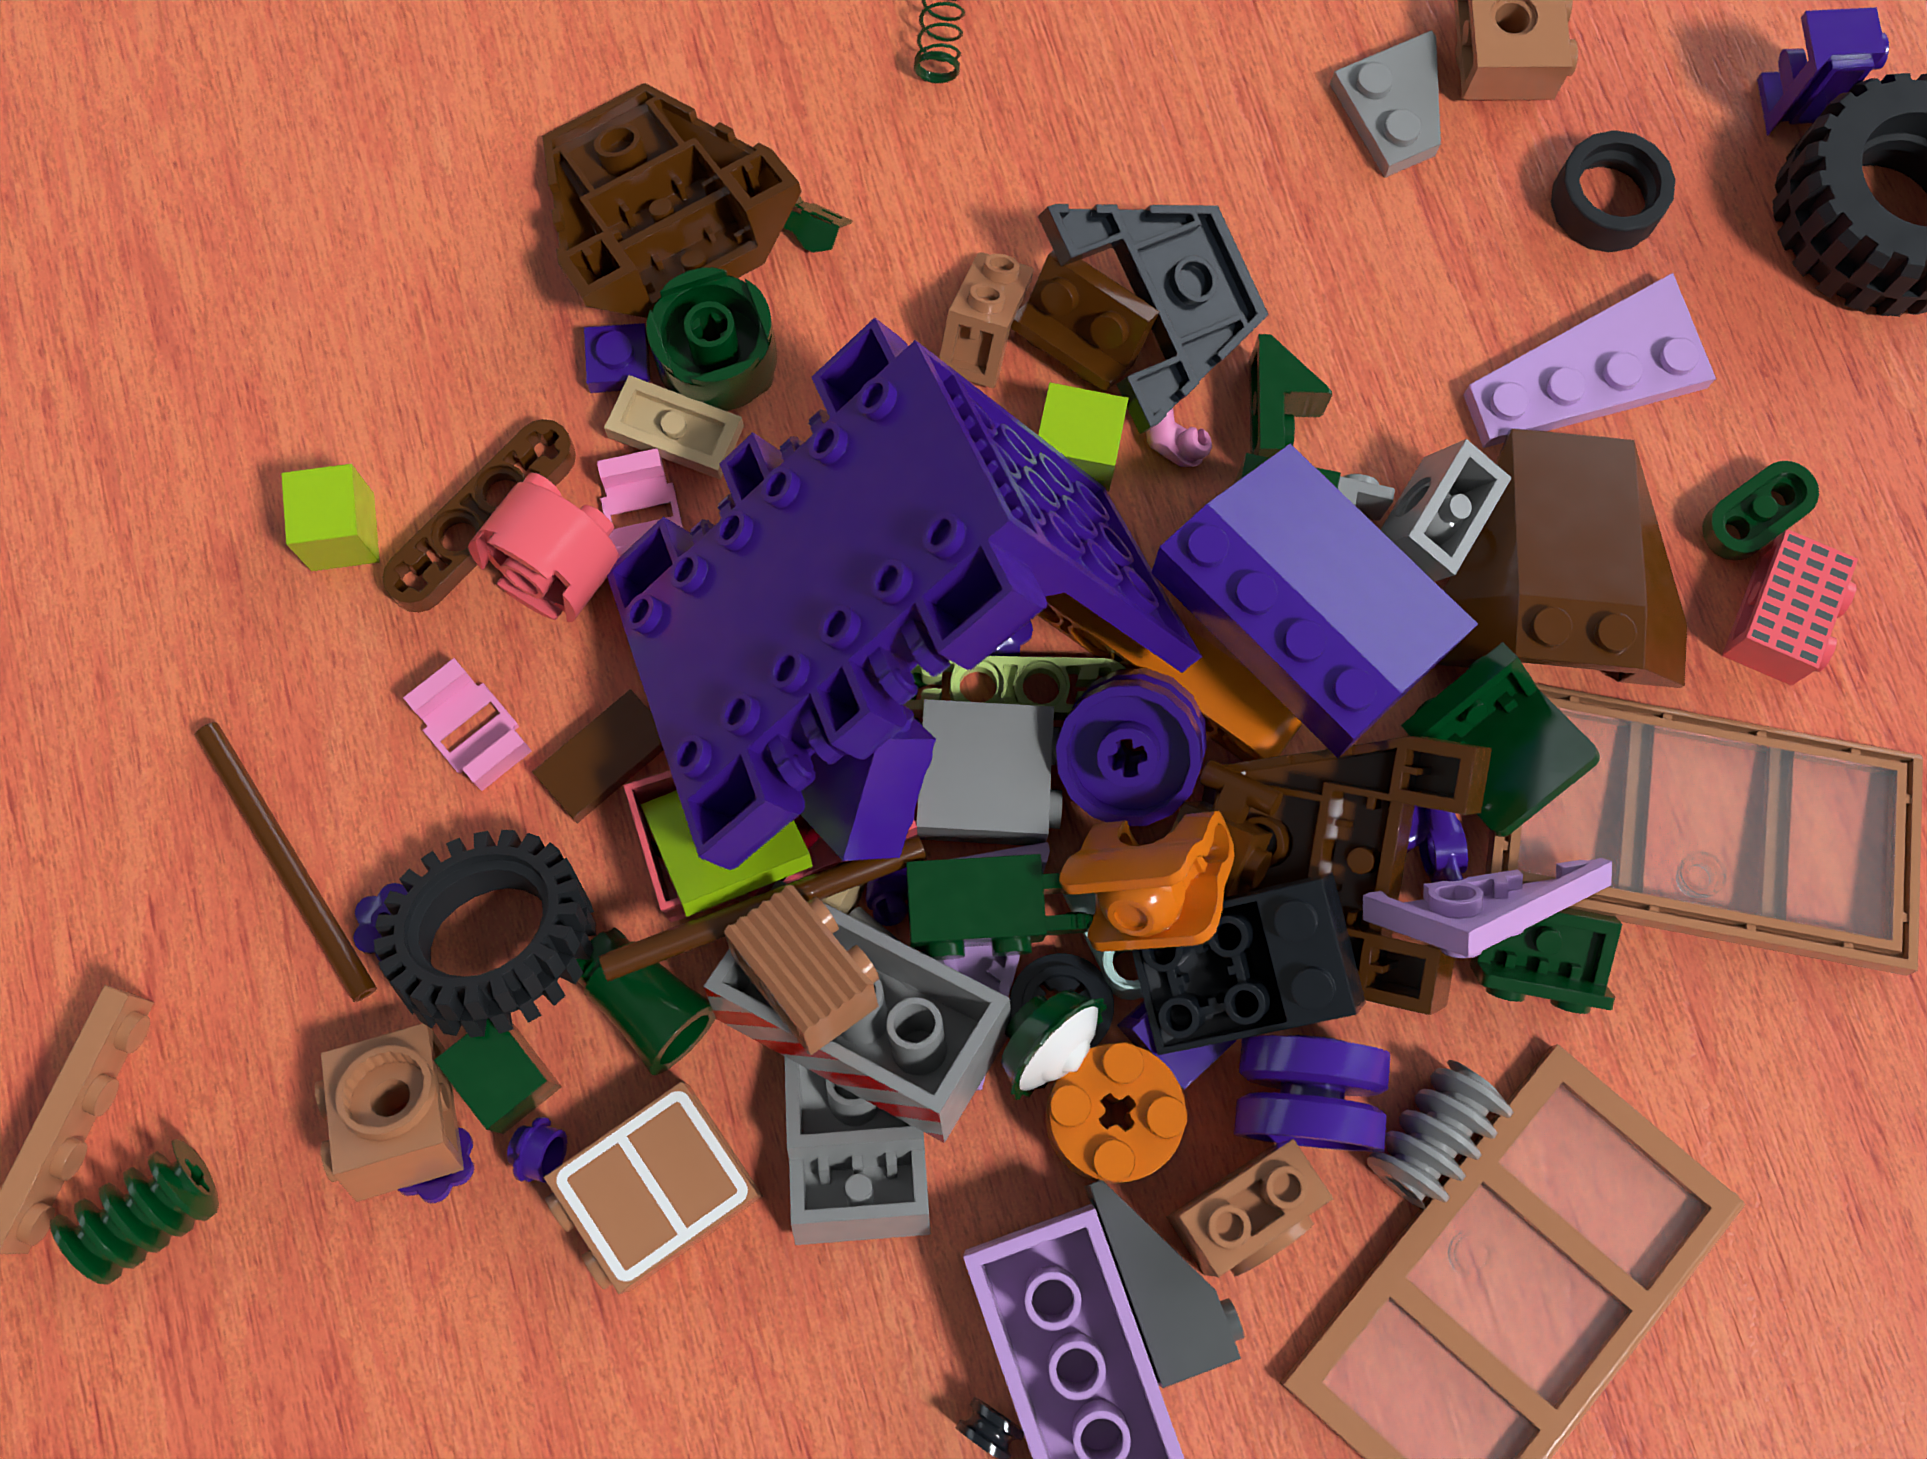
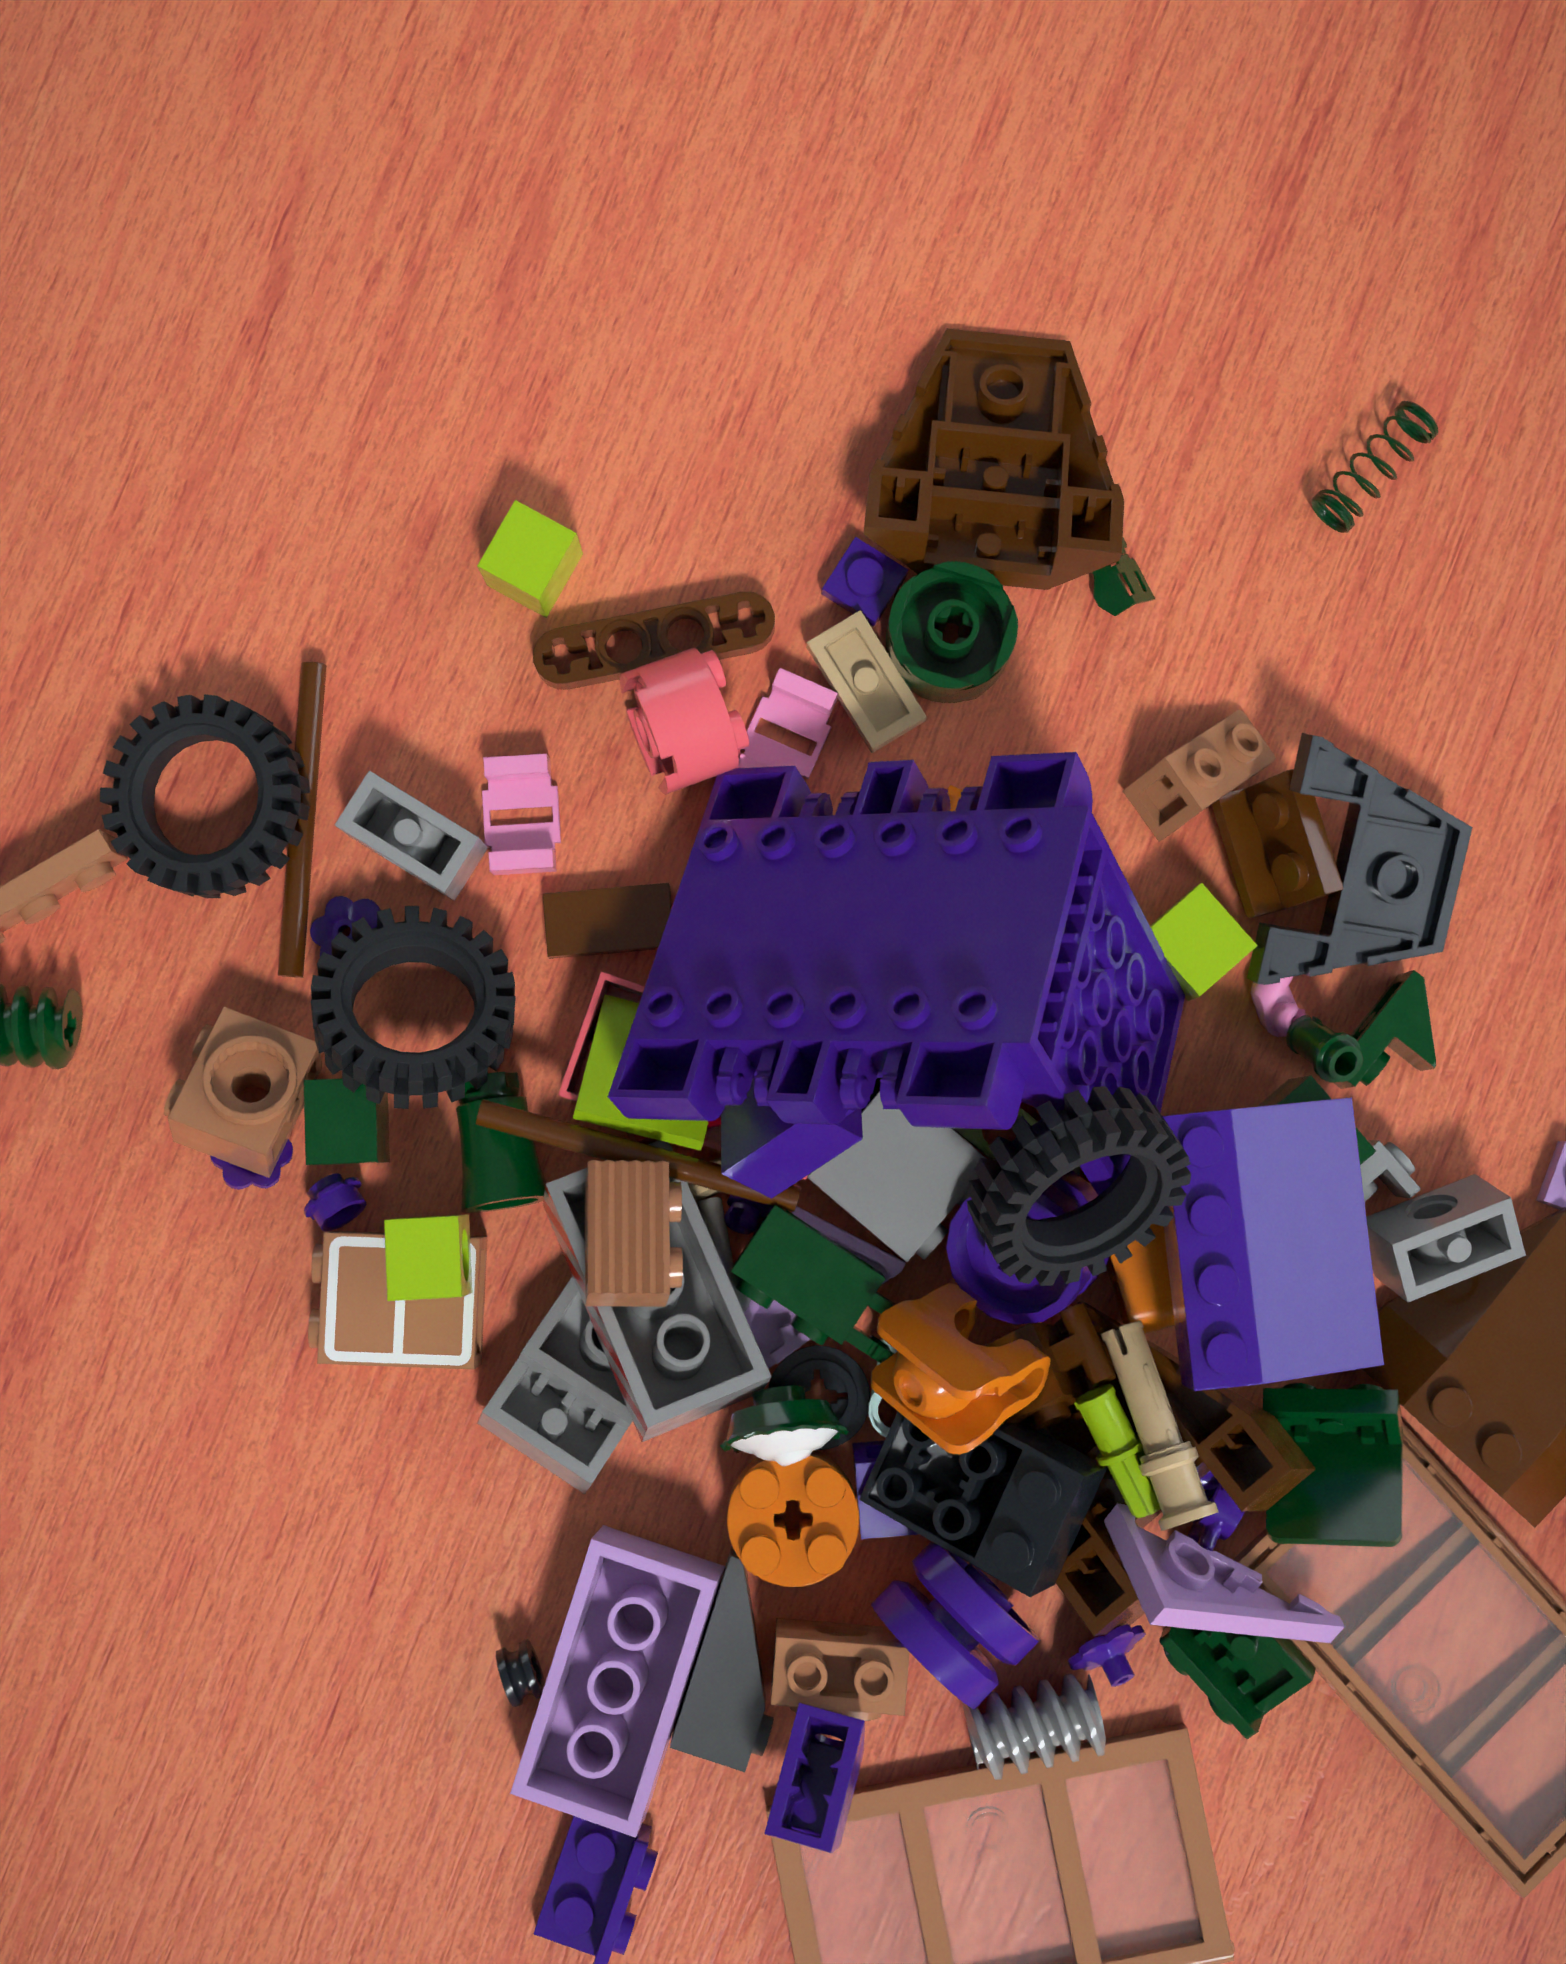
camera: 40 degrees right, 10 degrees up
none -> black tyre [100,694,310,898]
none -> light grey brick [335,771,488,901]
none -> lime piece [384,1214,473,1301]
none -> dark purple torso [764,1703,865,1854]
none -> black tyre [967,1086,1191,1286]
none -> dark purple plant [1068,1624,1146,1687]
none -> lime axle [1074,1384,1161,1518]
none -> tan pin [1101,1321,1219,1531]
none -> dark green pin [1286,1015,1363,1083]

